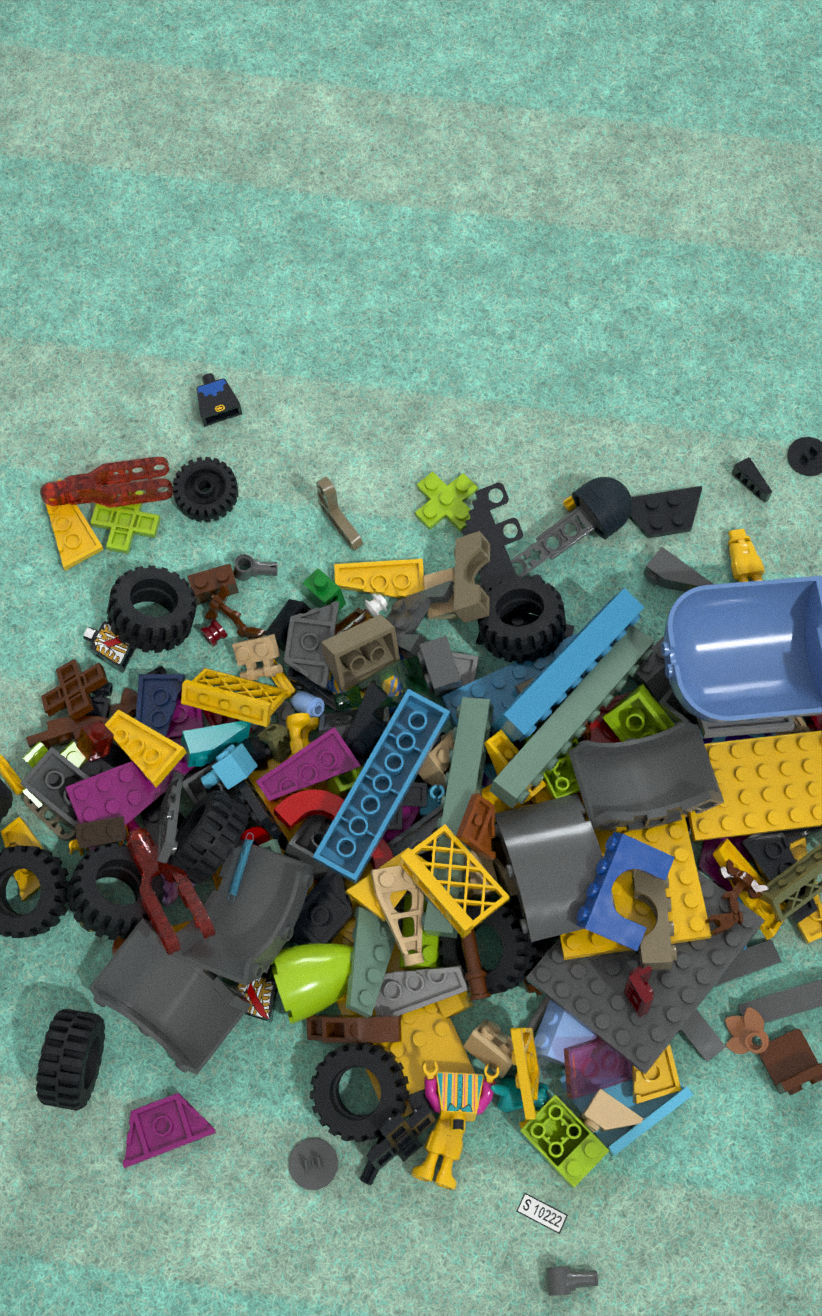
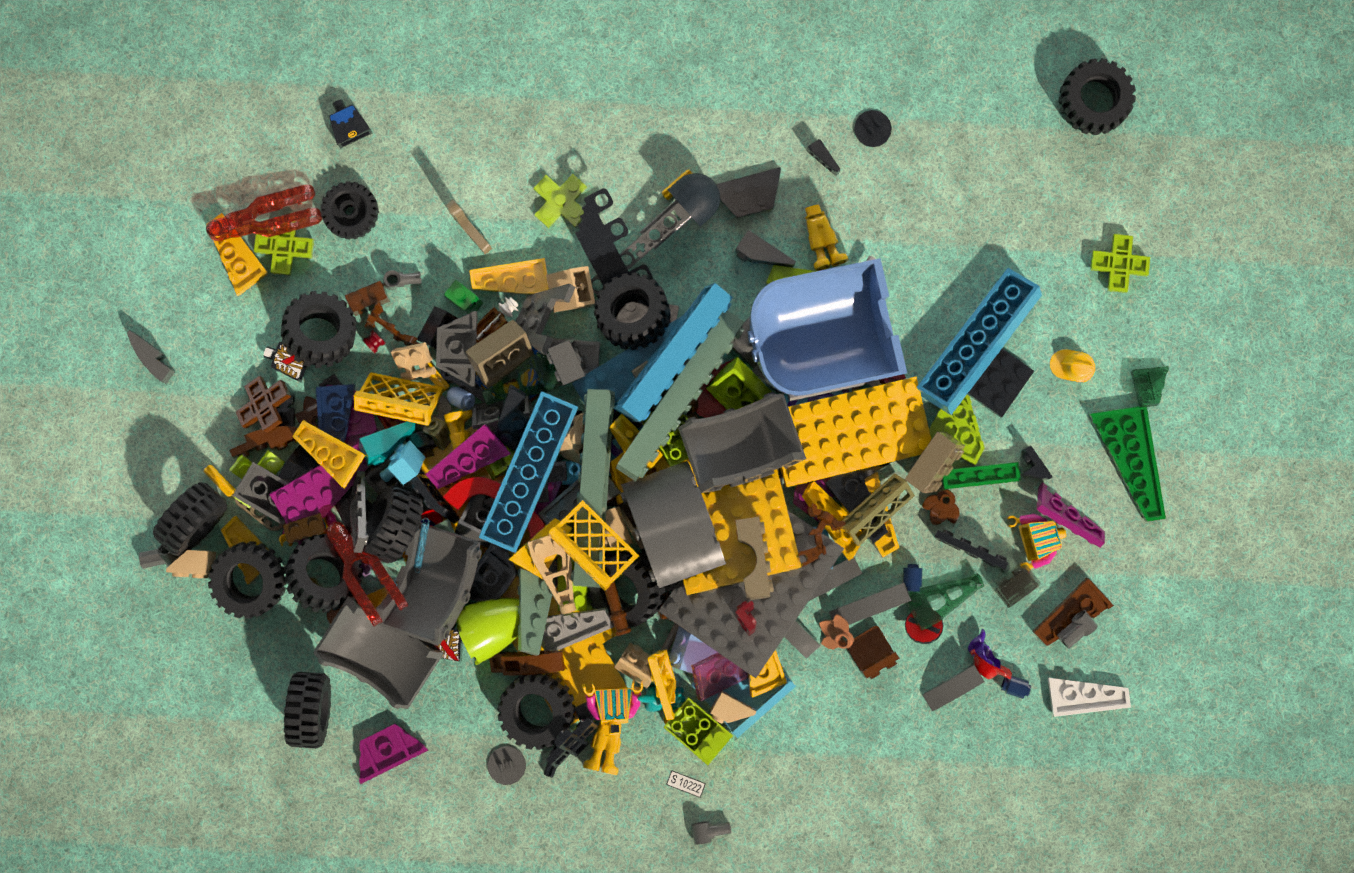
camera: 10 degrees left, 15 degrees up
clear red brick [76,720,114,762] -> none
dark tan arch [452,531,490,623] -> none
dark orange wing [456,793,496,860] -> none
blue arch [576,832,675,951] -> none

